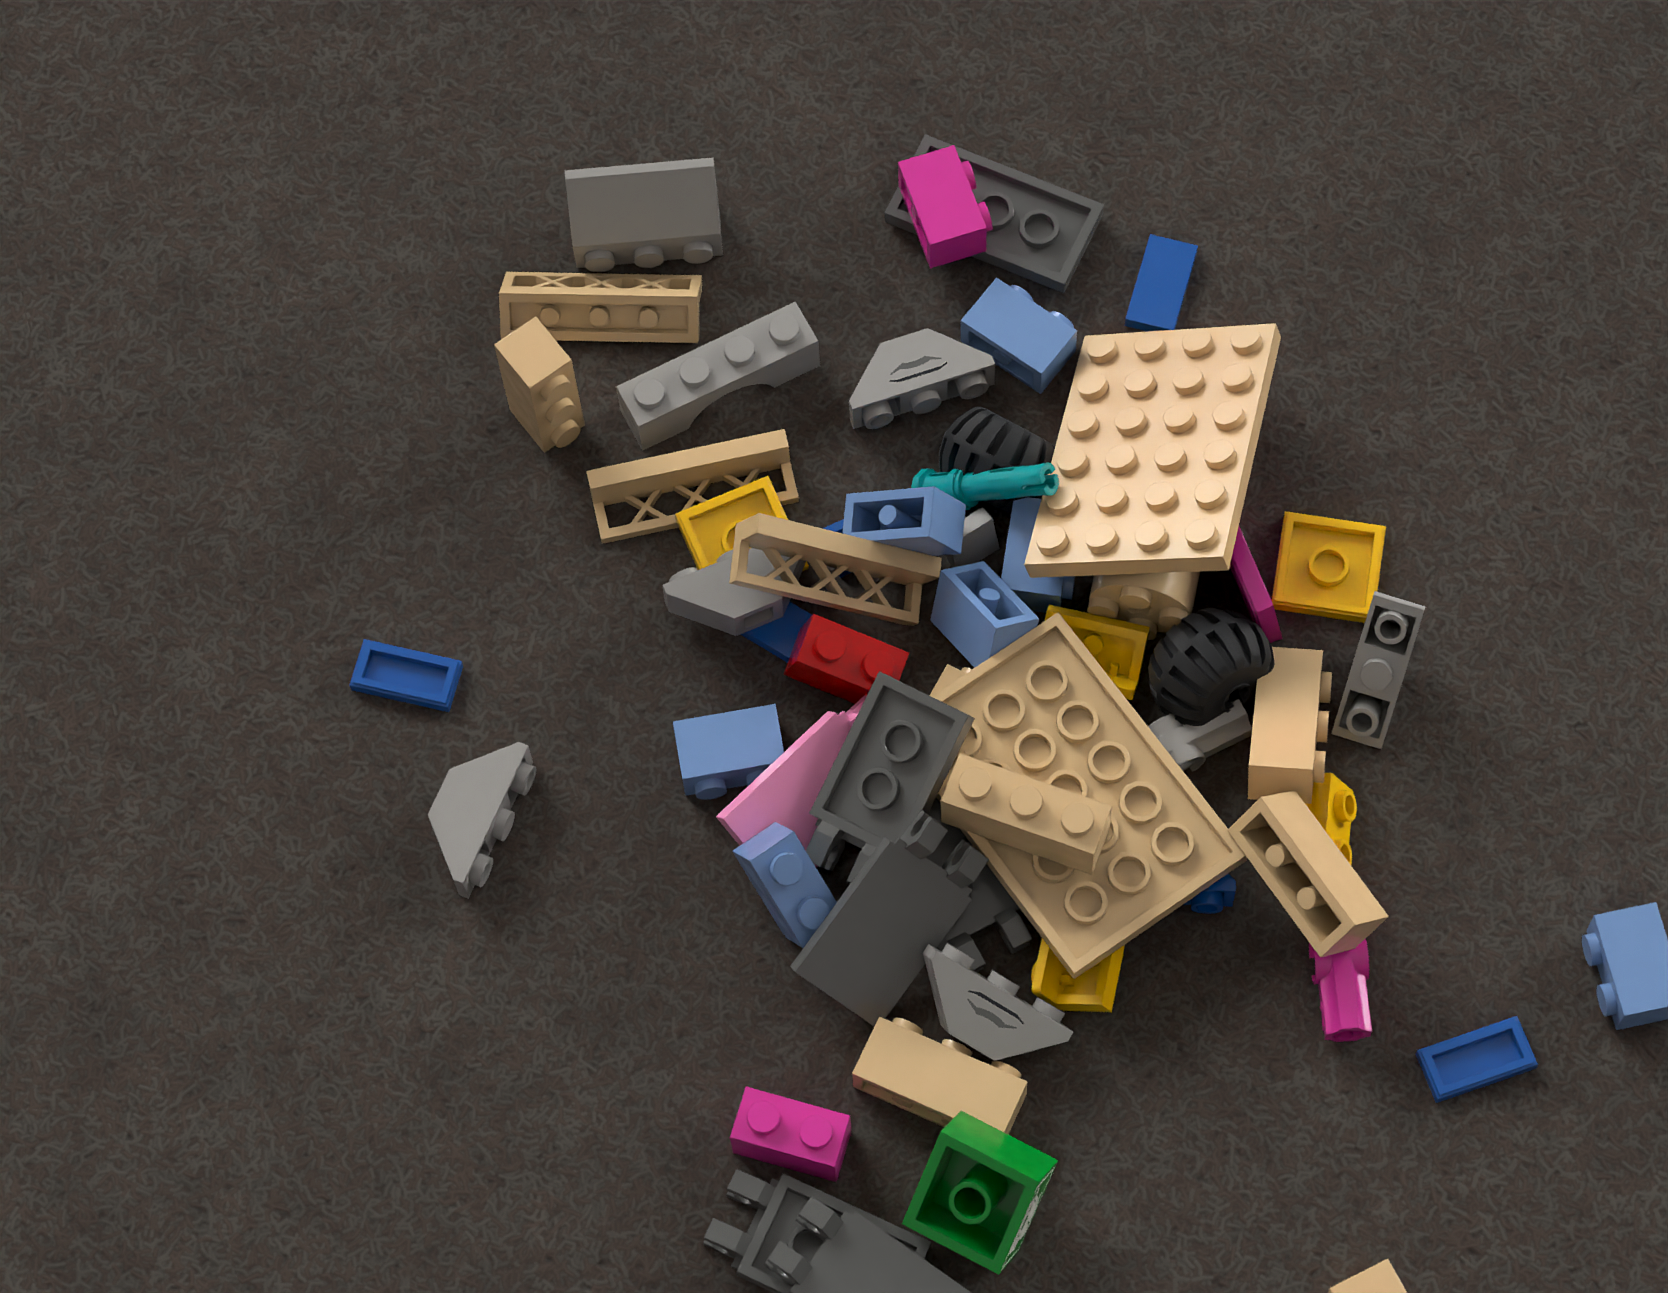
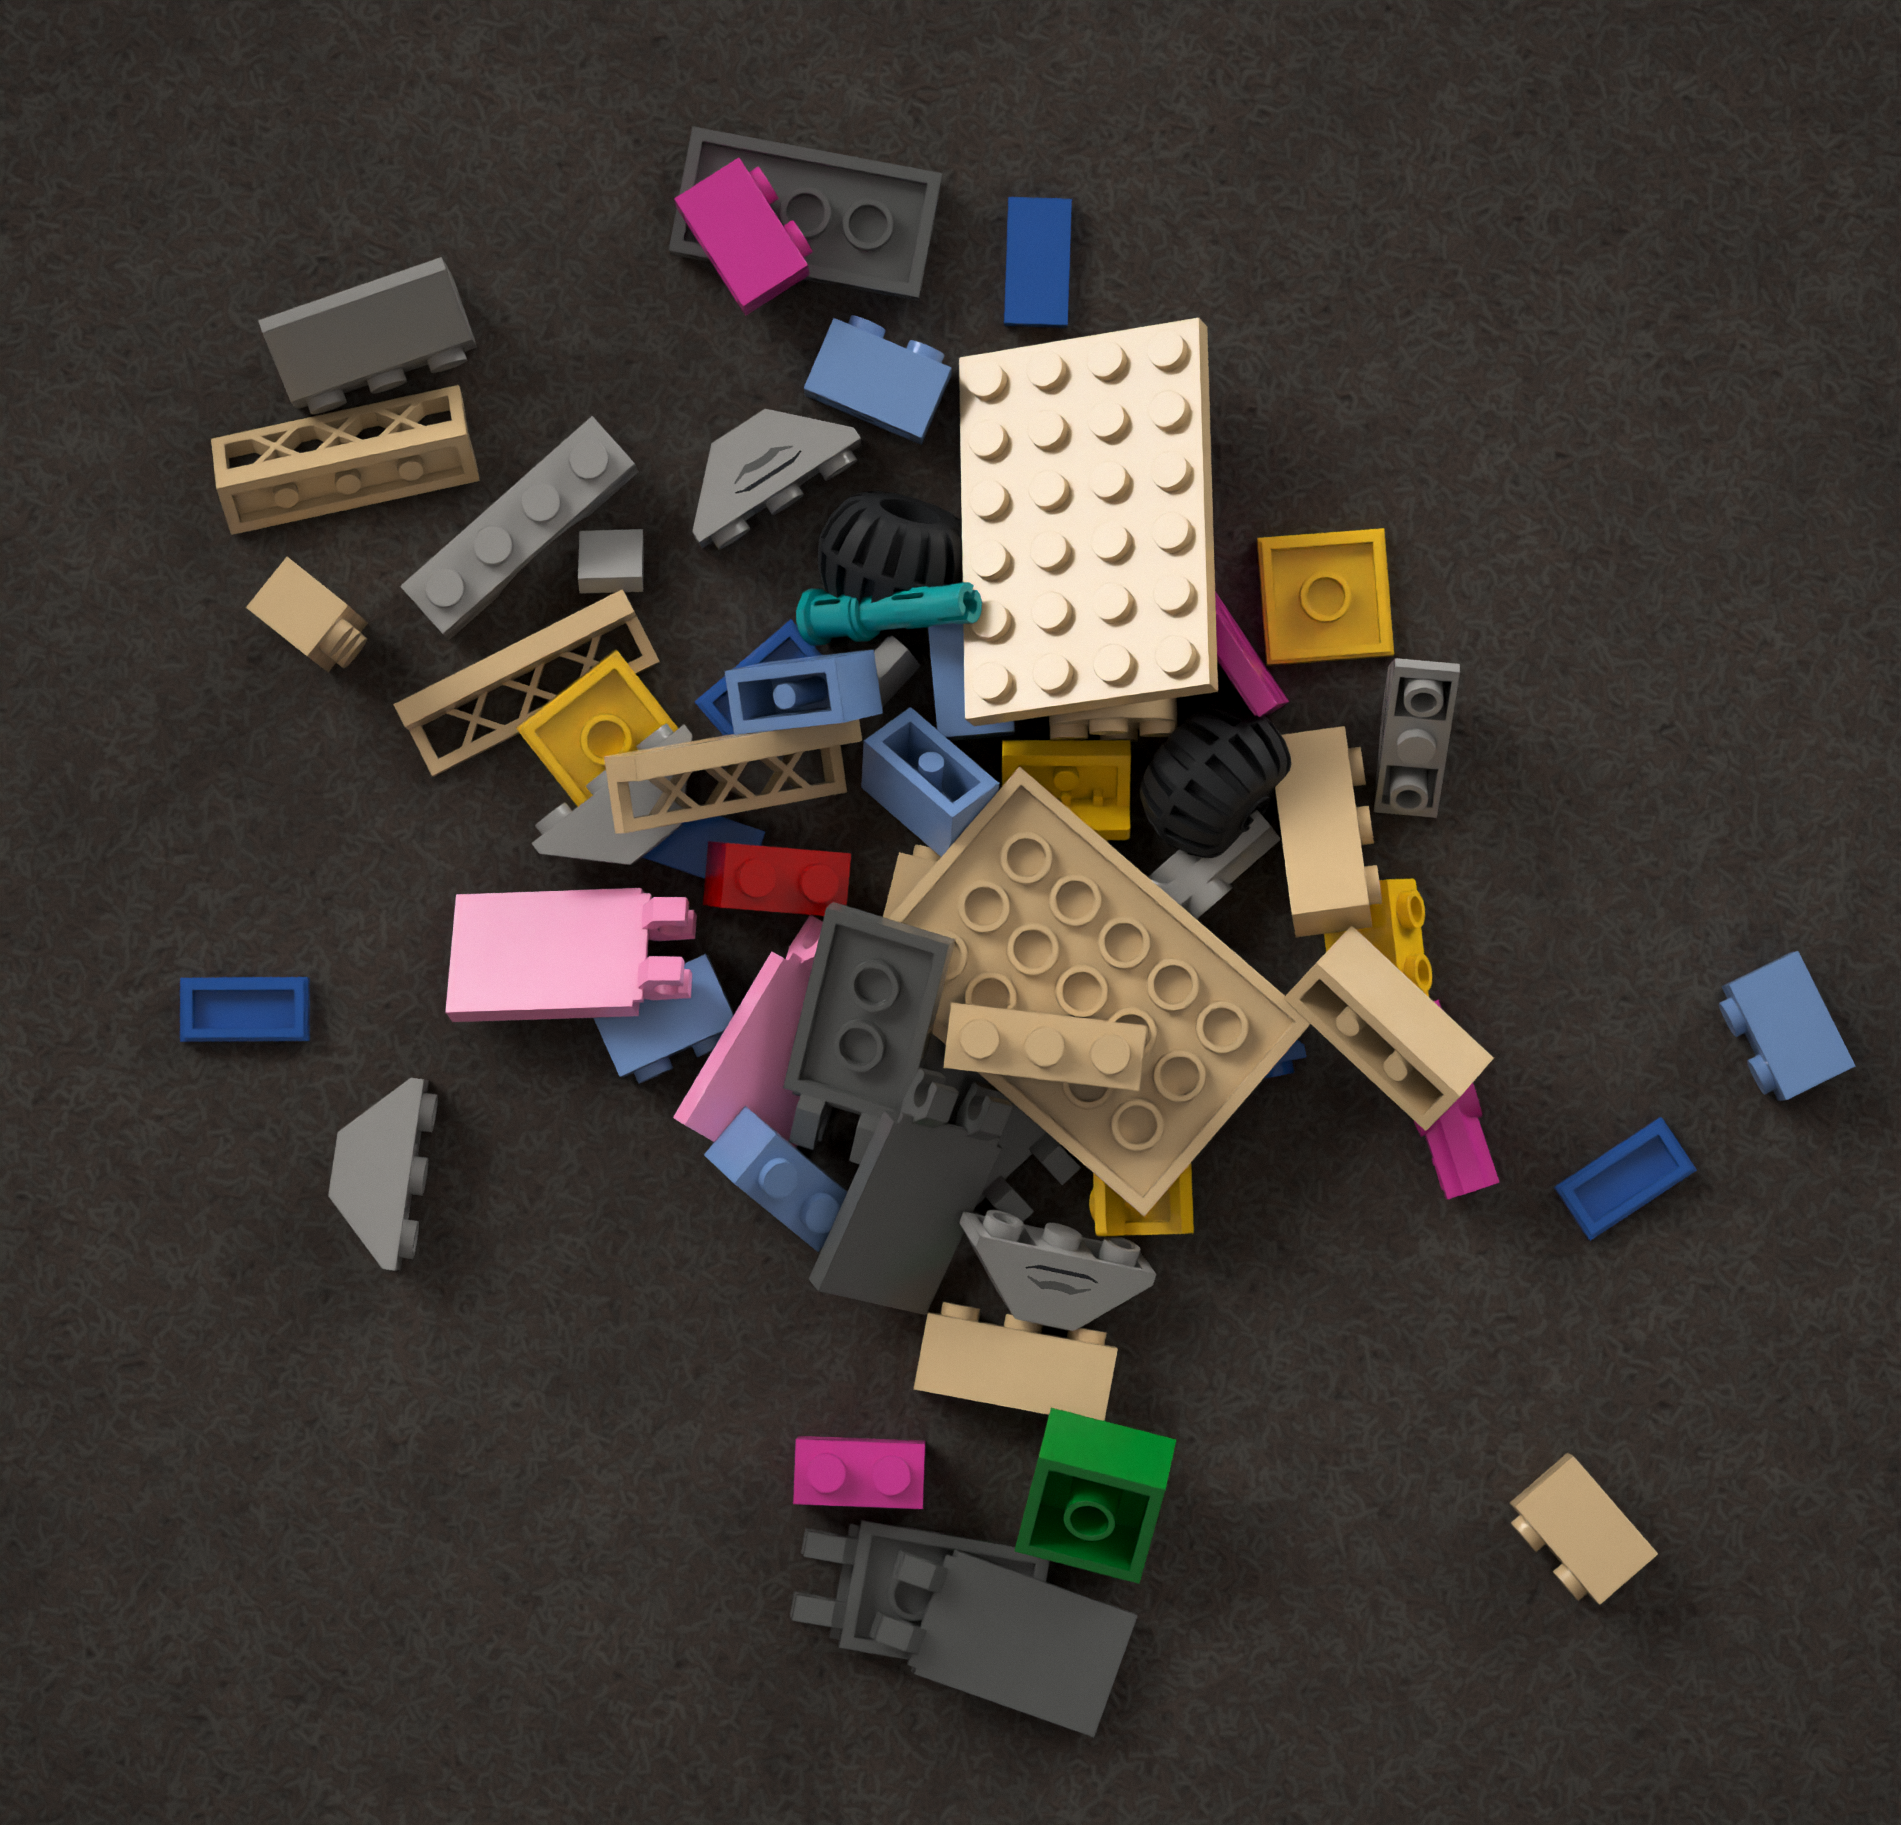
camera: 15 degrees left, 20 degrees up
none -> bright pink tile [445,888,697,1022]
none -> light grey tile [578,529,644,593]

